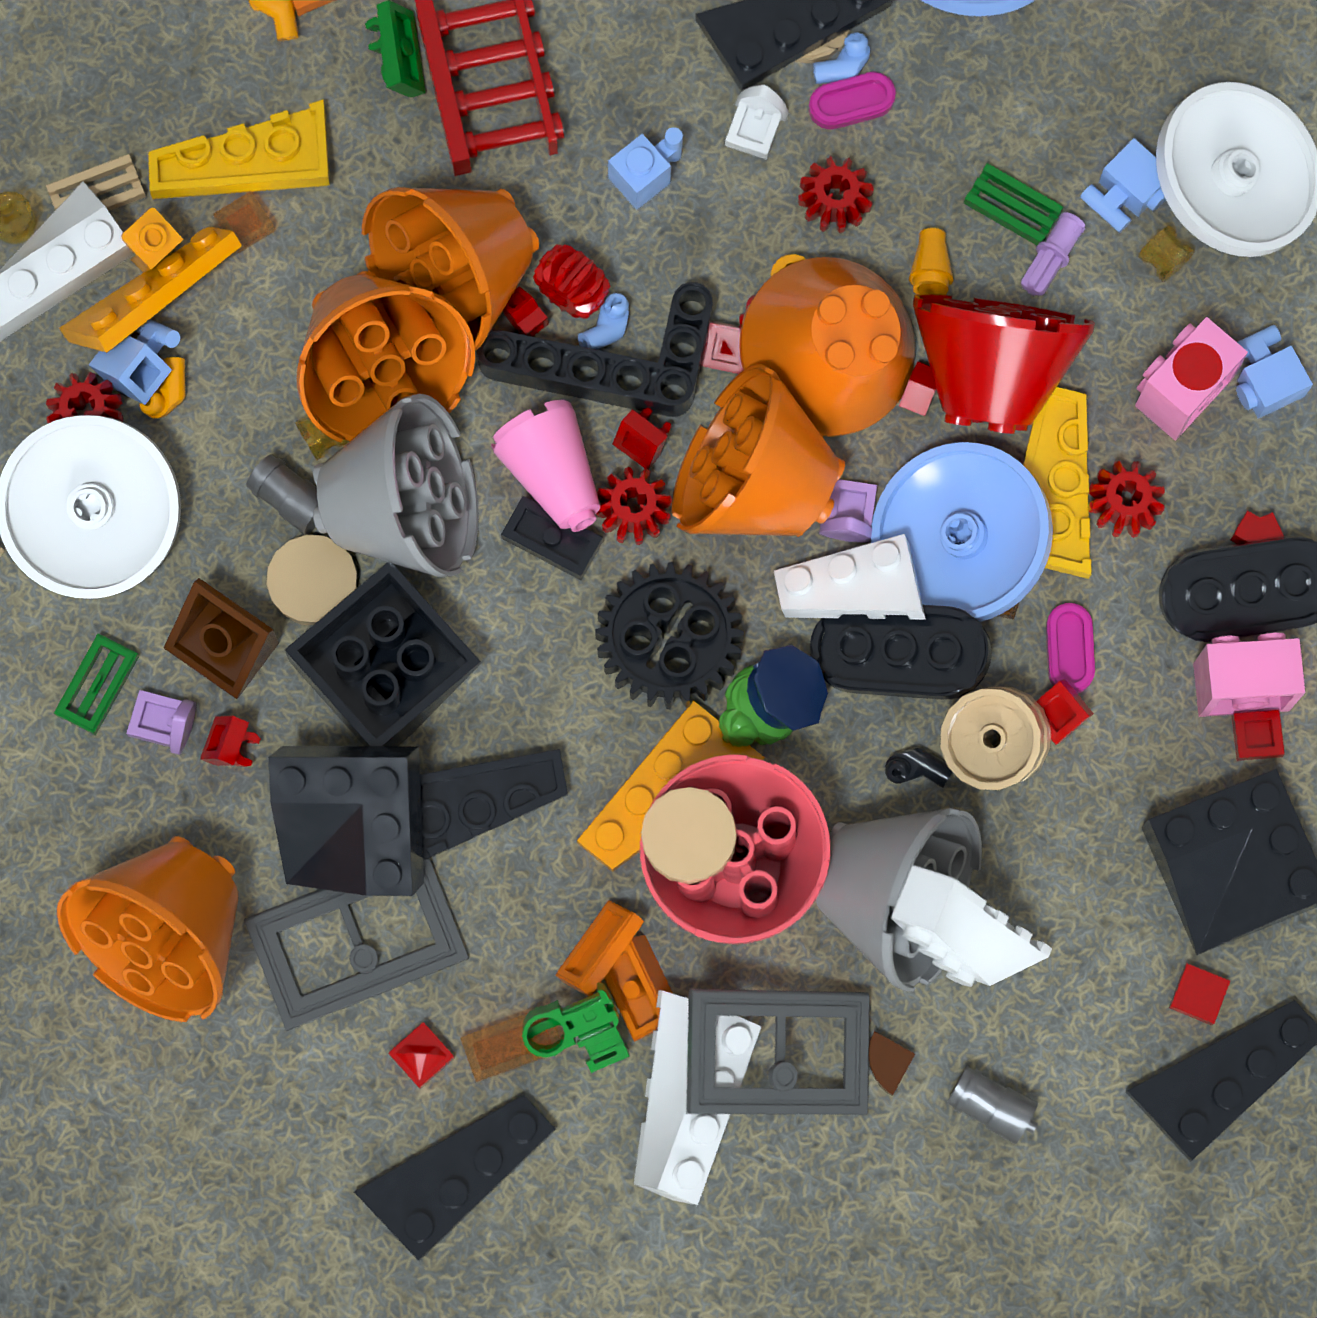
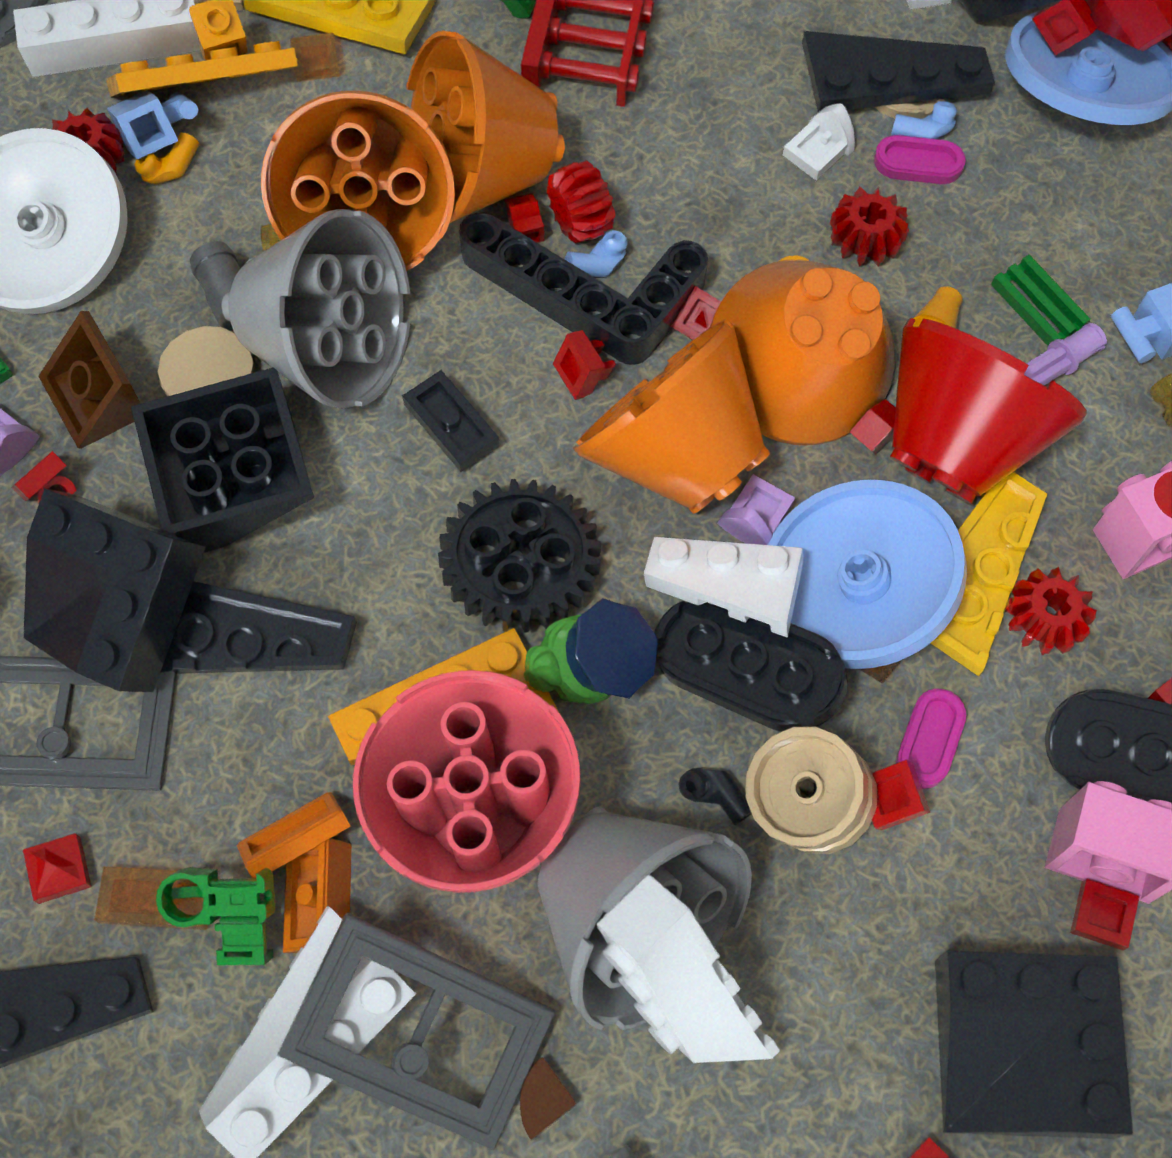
camera: 25 degrees right, 10 degrees down
bright pink cone [491,400,600,532] -> none
red gear [596,467,672,545] -> none
light blue brick [608,127,683,210] -> none
tan tile [641,787,737,884] -> none

